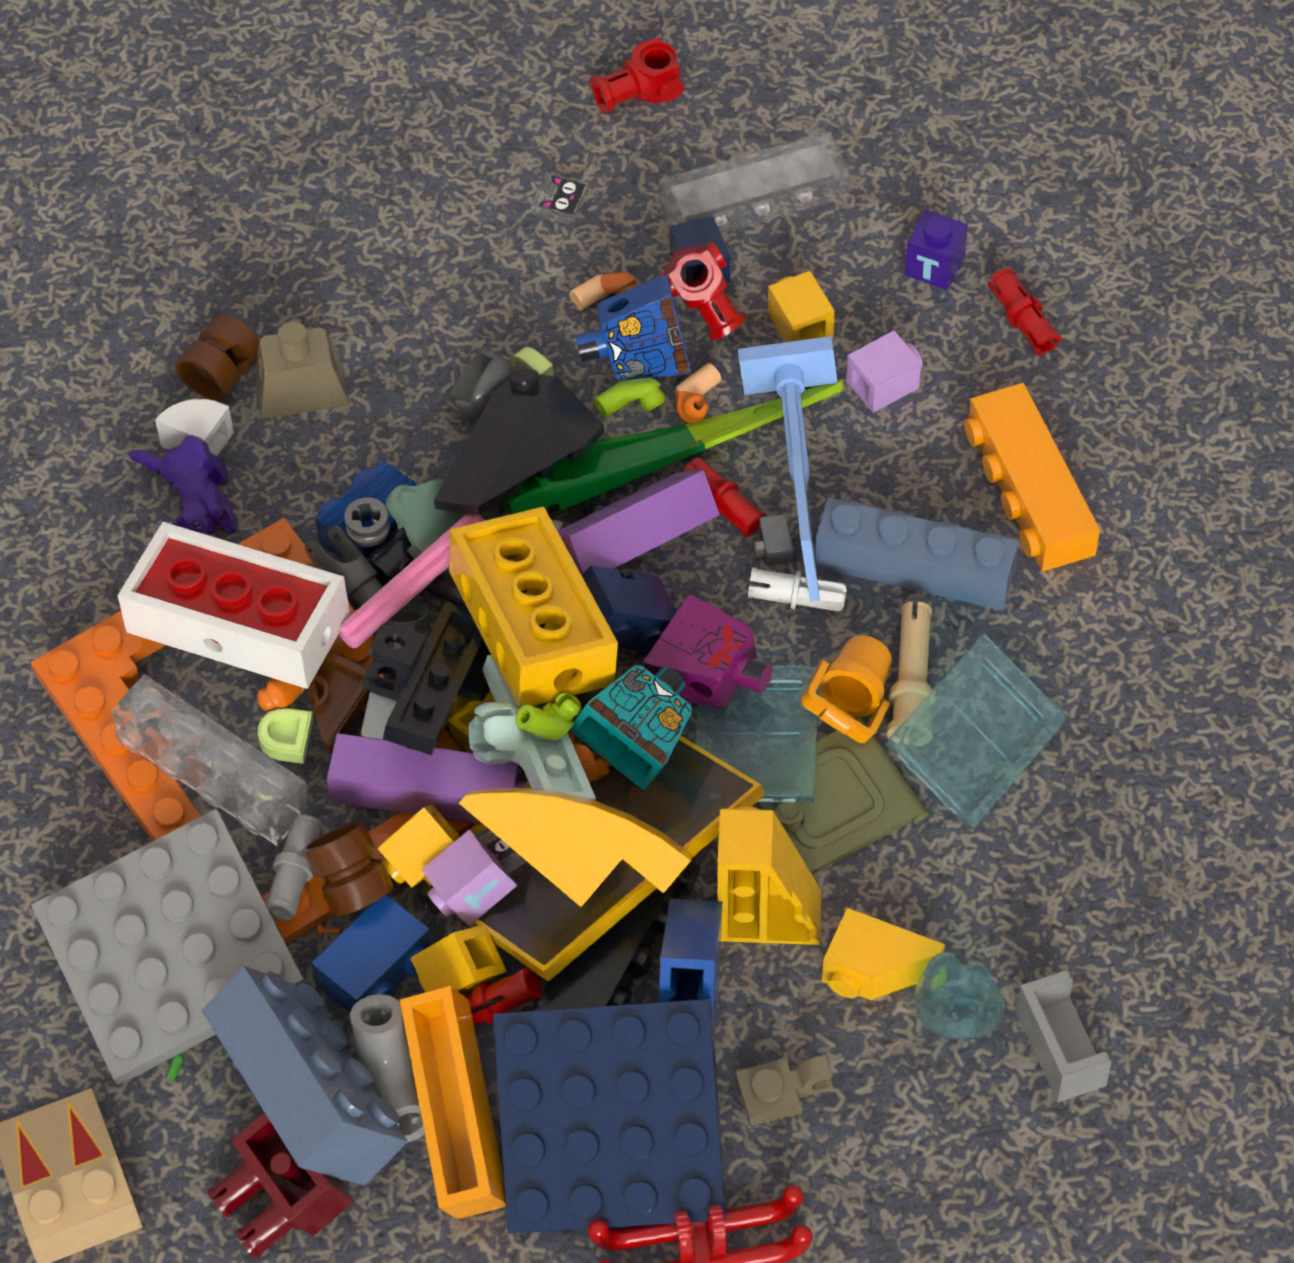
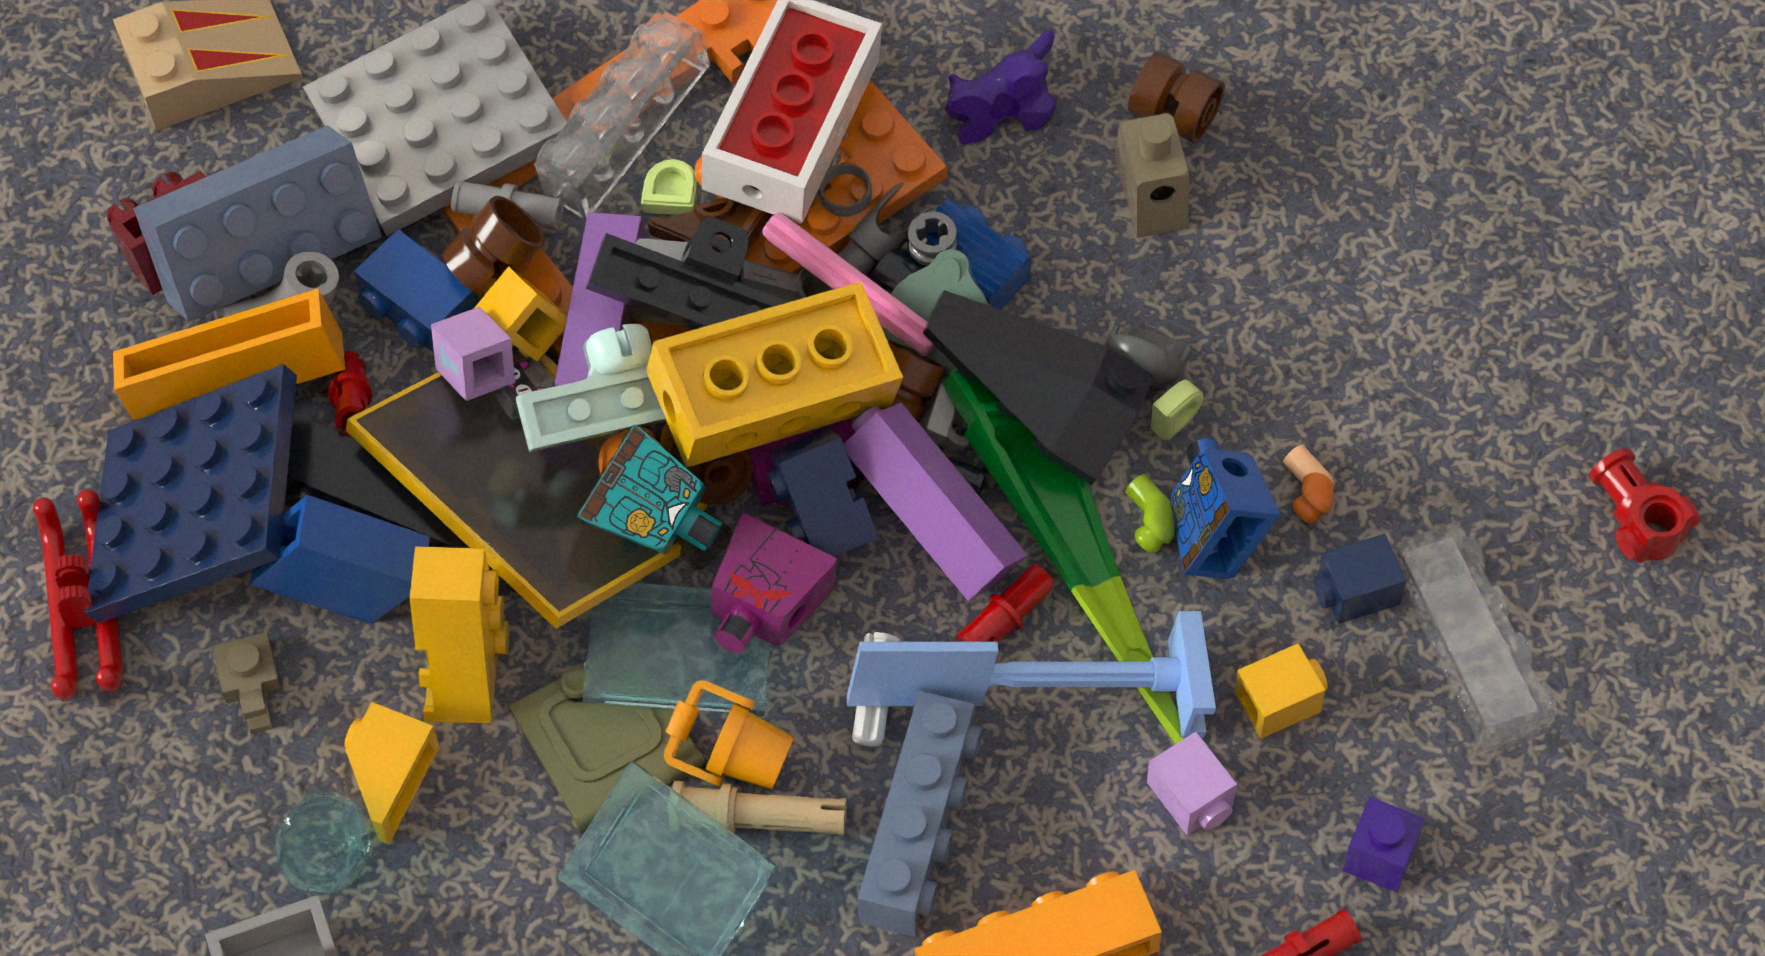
camera: 90 degrees right, 5 degrees up
white brick [155,399,234,456] -> none
yellow brick [411,924,507,996] -> none
yellow slope [459,788,693,907] -> none
lime arm [515,692,581,741] -> none
tile [531,173,589,226] -> none
red connector [657,241,746,340] -> none
arm [675,363,721,423] -> none

